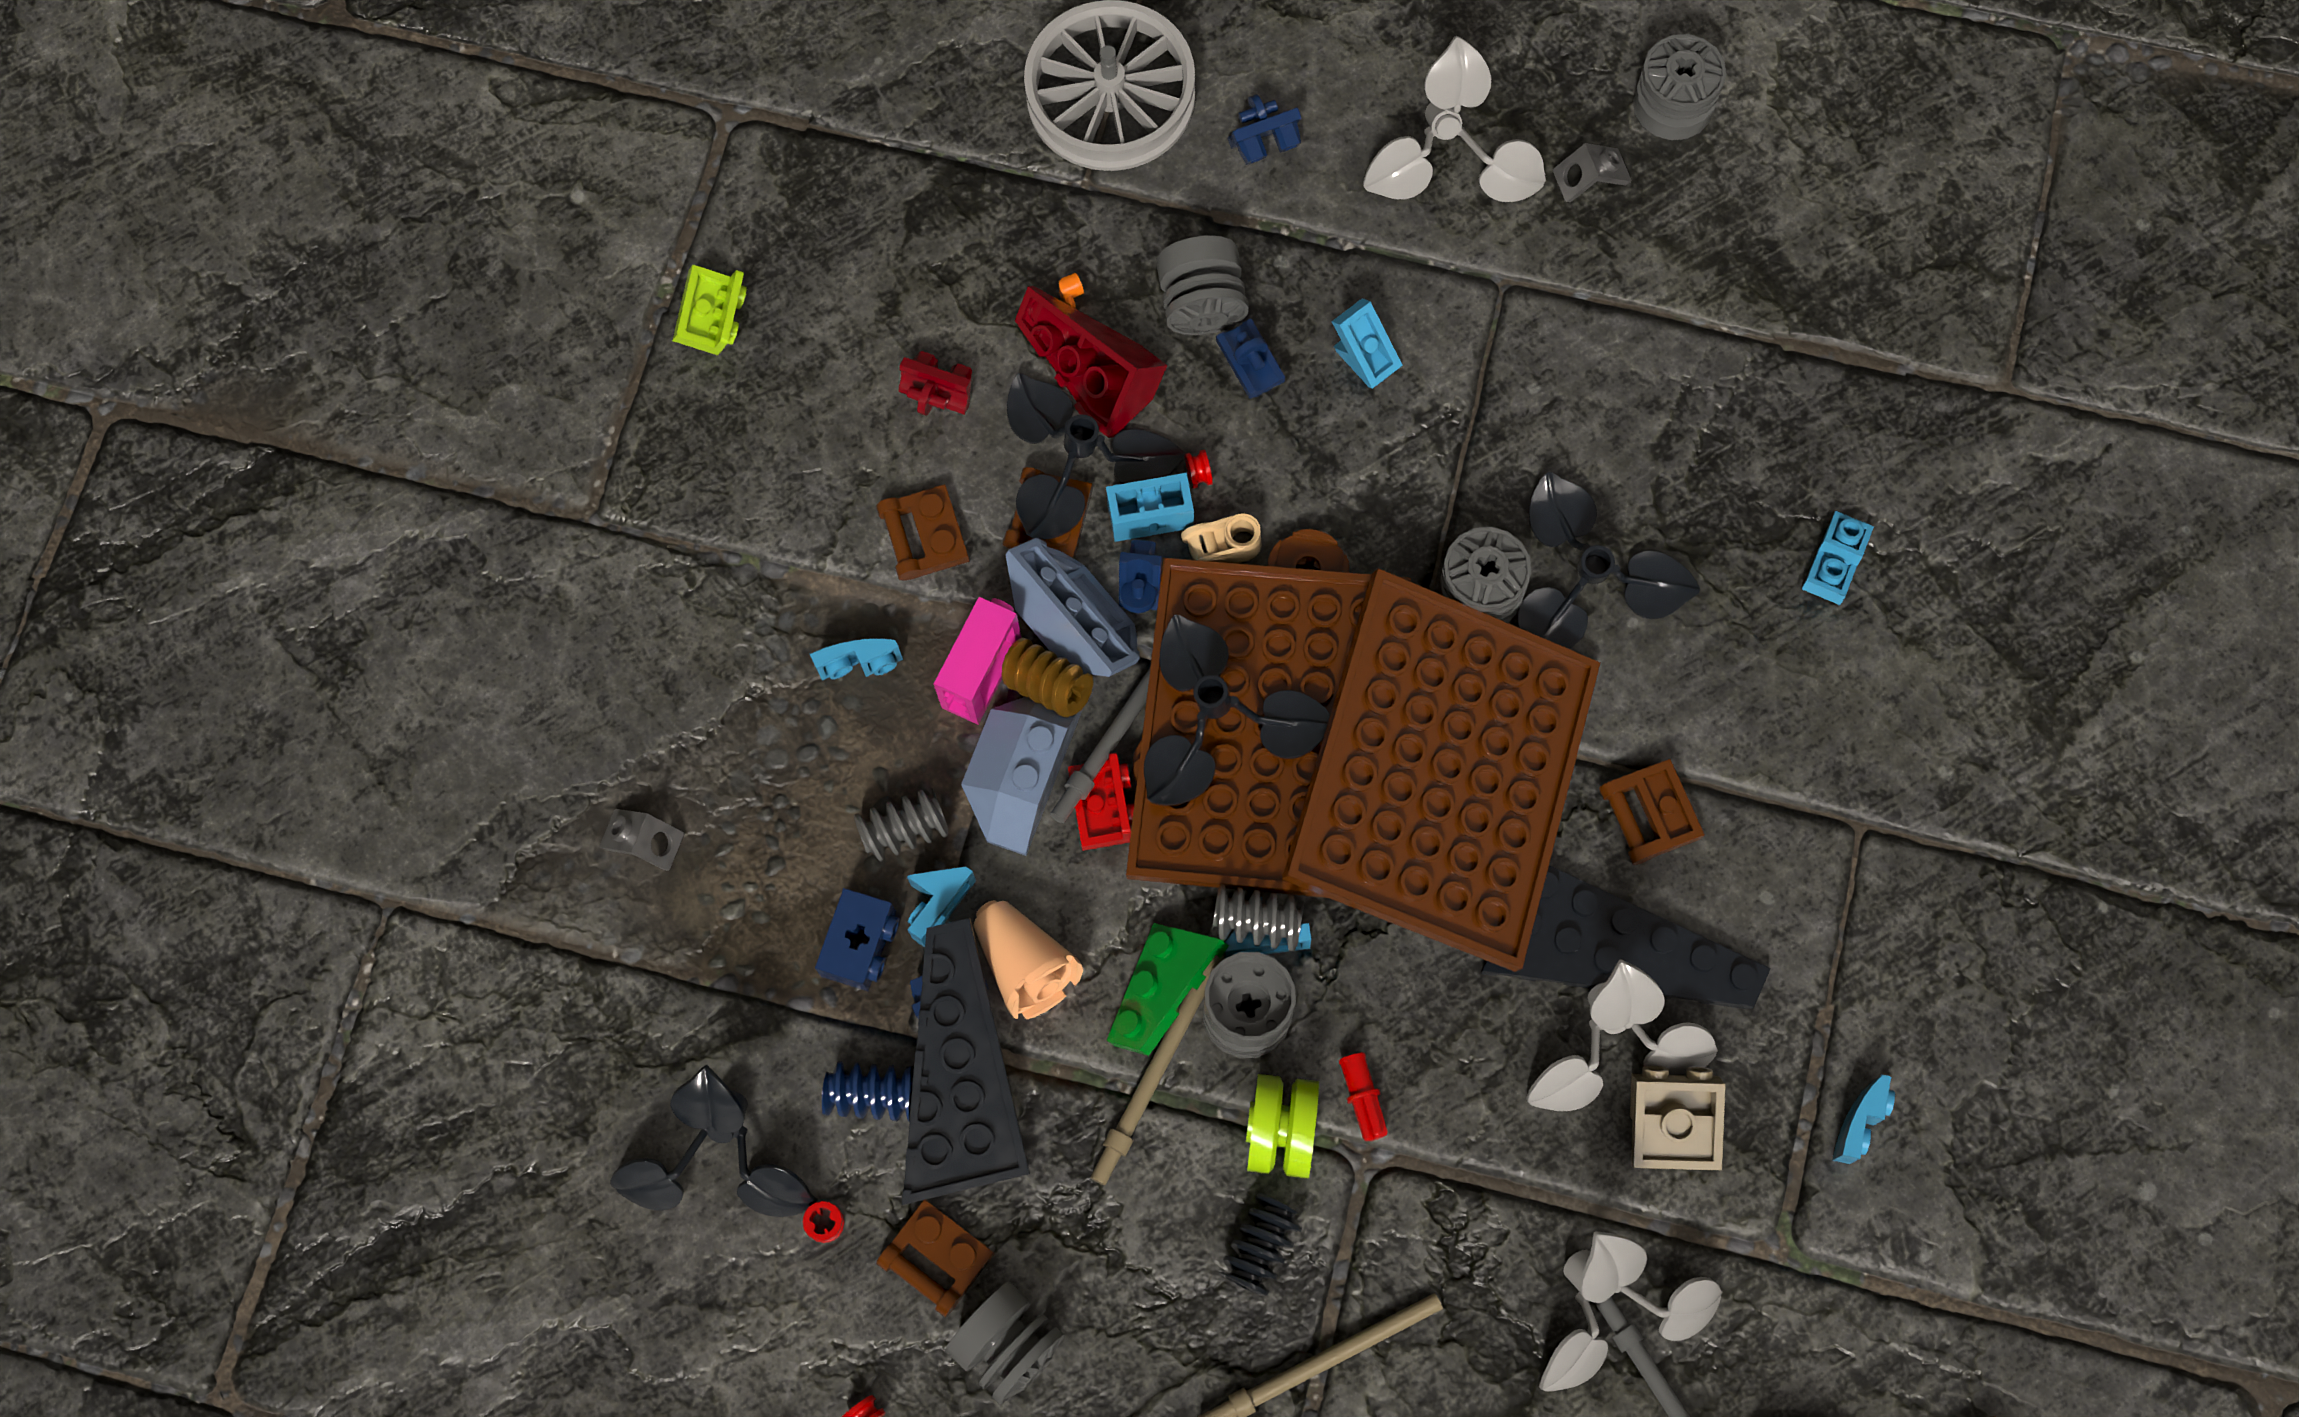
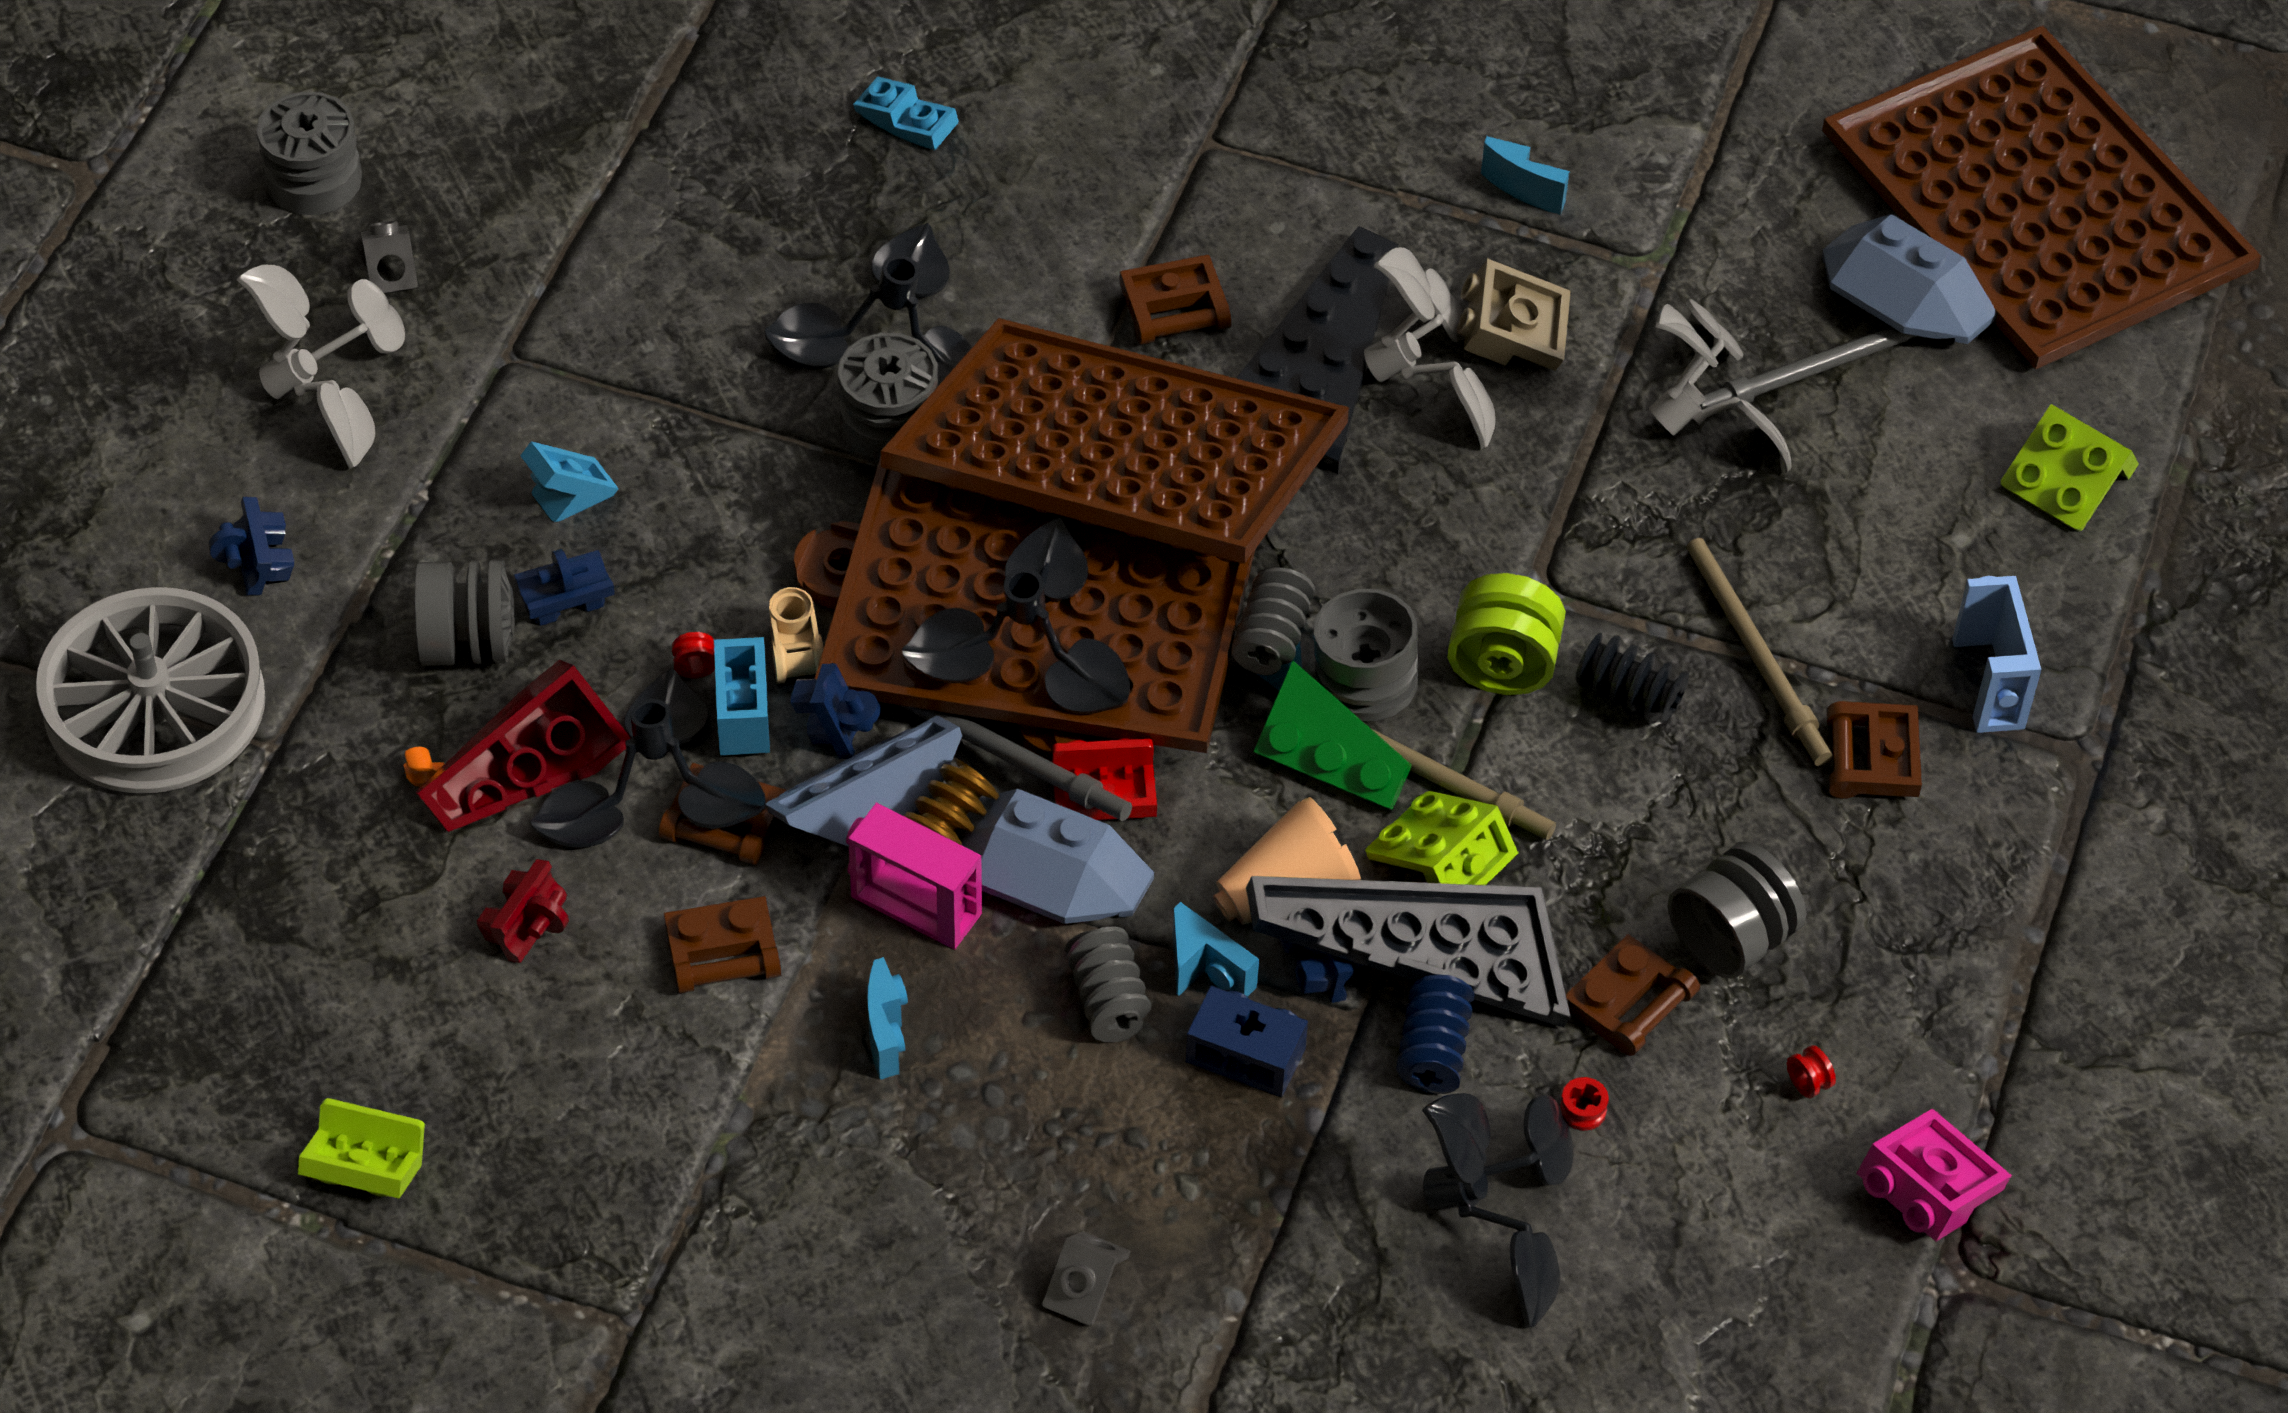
camera: 90 degrees left, 20 degrees down
red axle [1338,1052,1388,1141] -> none
none -> lime bracket [1365,791,1518,885]

